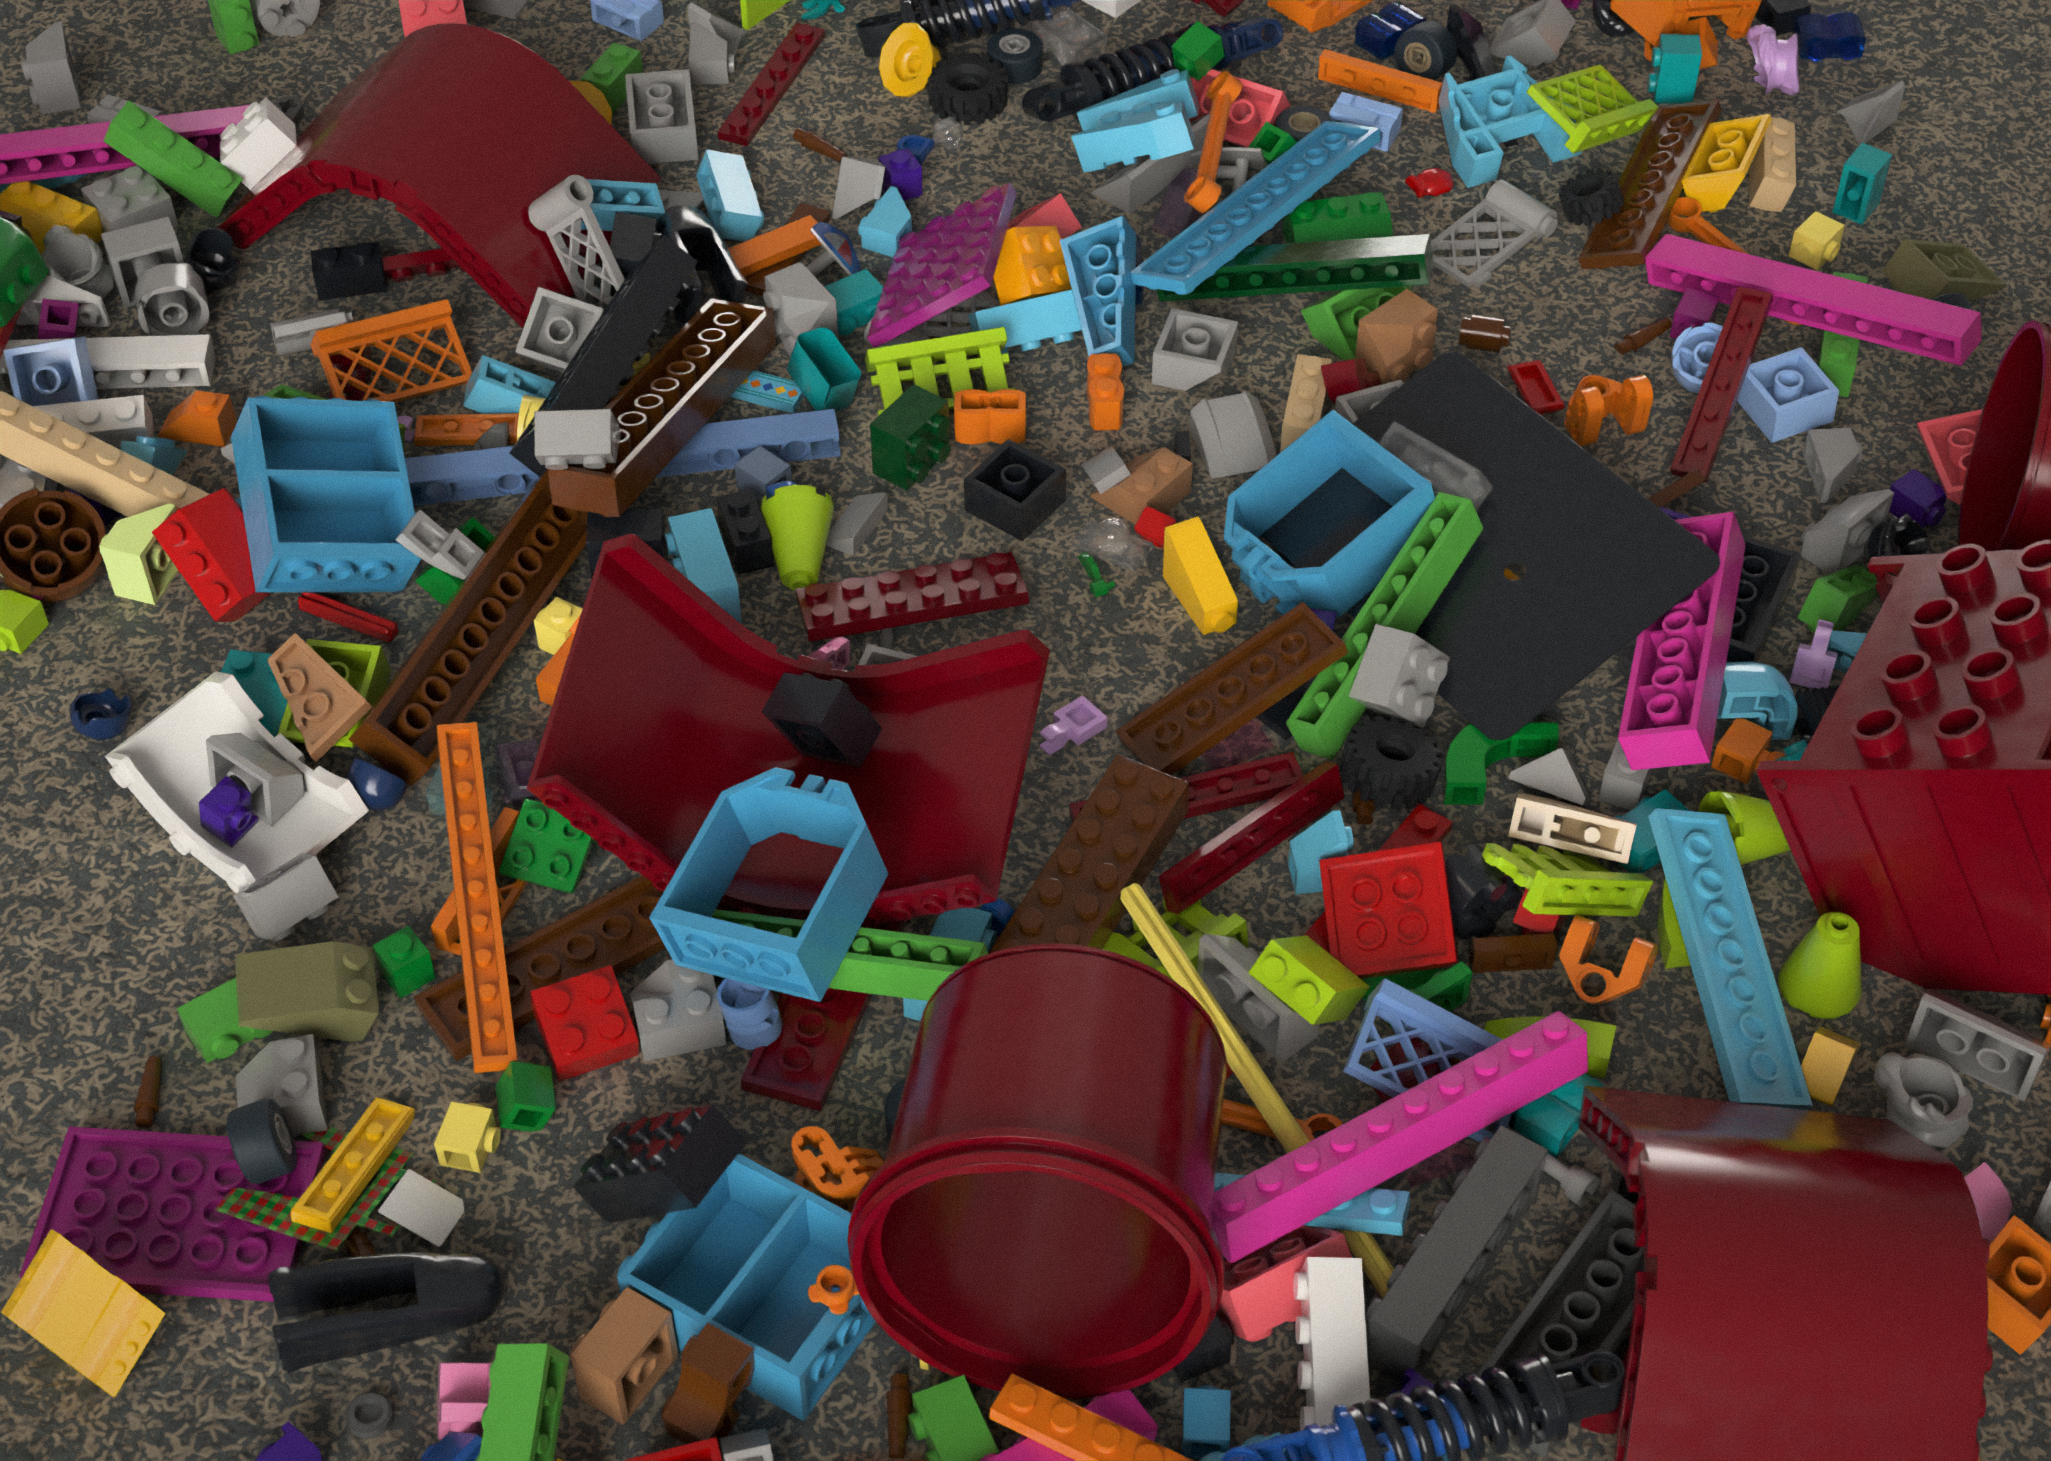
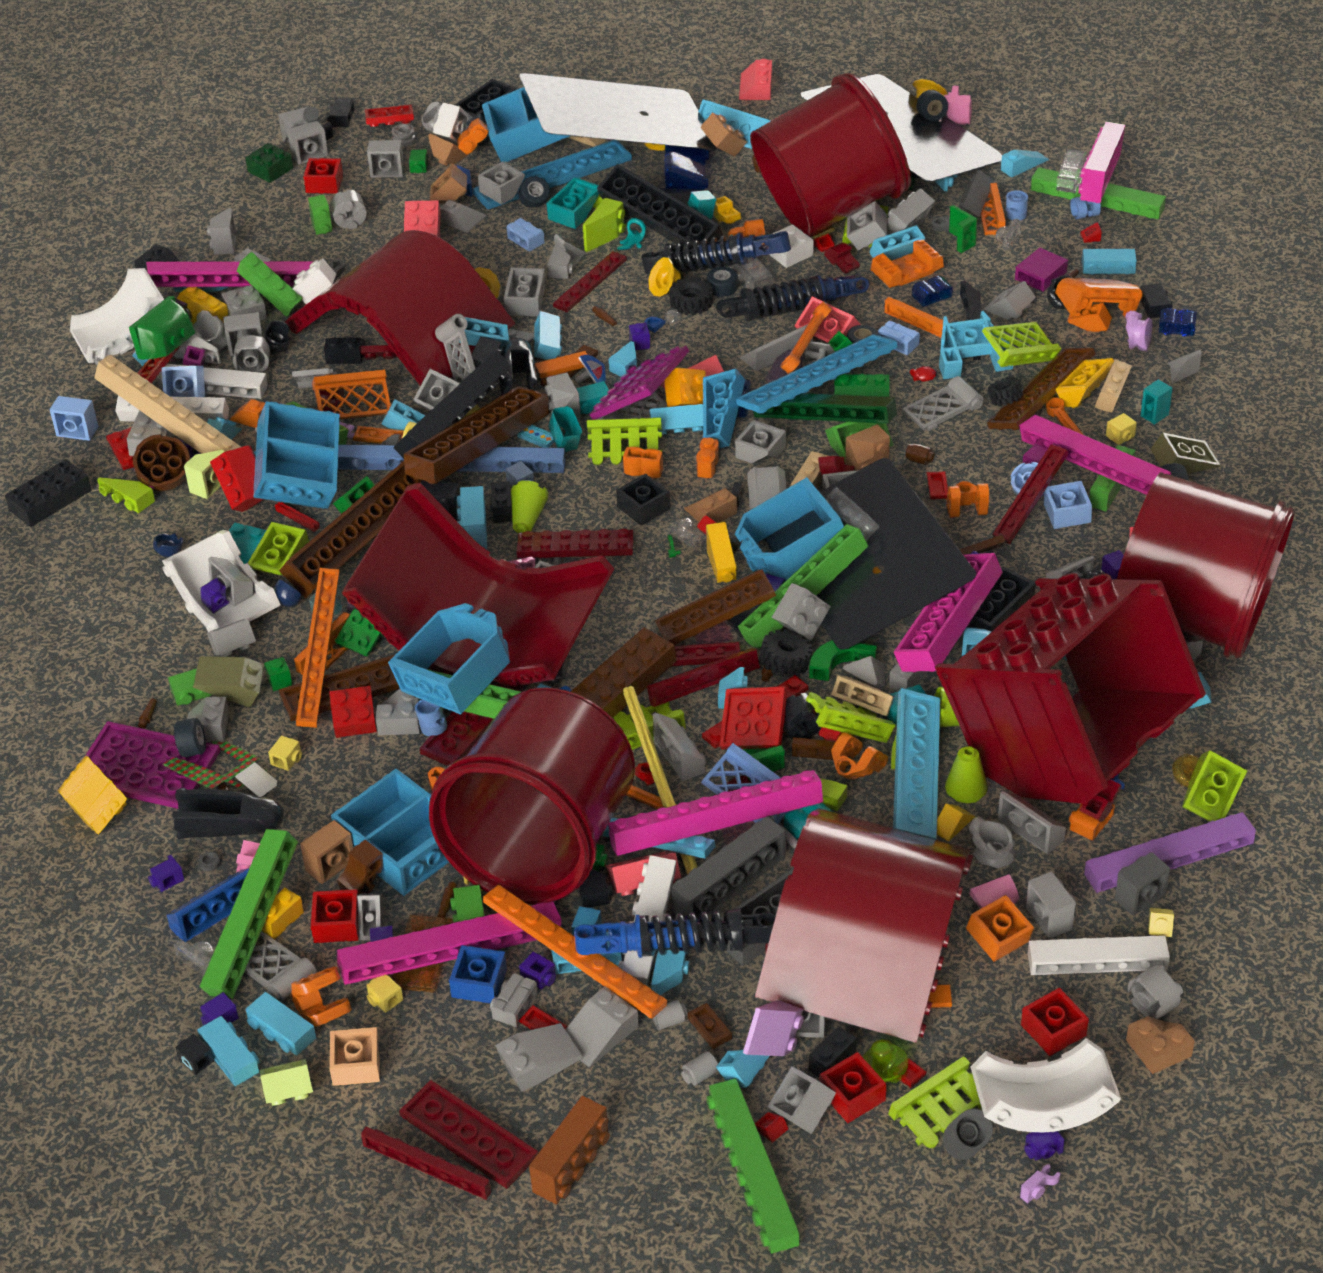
camera: 15 degrees right, 5 degrees down
medium nougat wing [267,633,372,762] -> none
yellow tile [291,1097,415,1234] -> none
light grey slope [395,510,485,580] -> none
green brick [495,1061,556,1132] -> none
light grey slope [534,409,621,470] -> none
black brick [573,1104,747,1223] -> none
bright green brick [581,43,643,114] -> none
black brick [761,672,882,768] -> none
orange plate [808,1265,859,1315] -> none
light grey slope [826,492,888,556] -> none
light grey slope [832,157,885,220] -> none
dark green brick [870,384,951,491] -> none
lavender plate [1040,695,1108,756] -> none
medium azure wedge [1071,69,1199,173] -> none
light grey slope [1081,445,1131,494] -> none
green brick [1171,21,1224,82] -> none
lime brick [1248,935,1370,1026] -> none
black wheel [1394,21,1457,81] -> none
reddish brown animal [1614,318,1672,355] -> none
teal brick [1647,34,1702,104] -> none
light grey slope [1803,427,1862,503] -> none

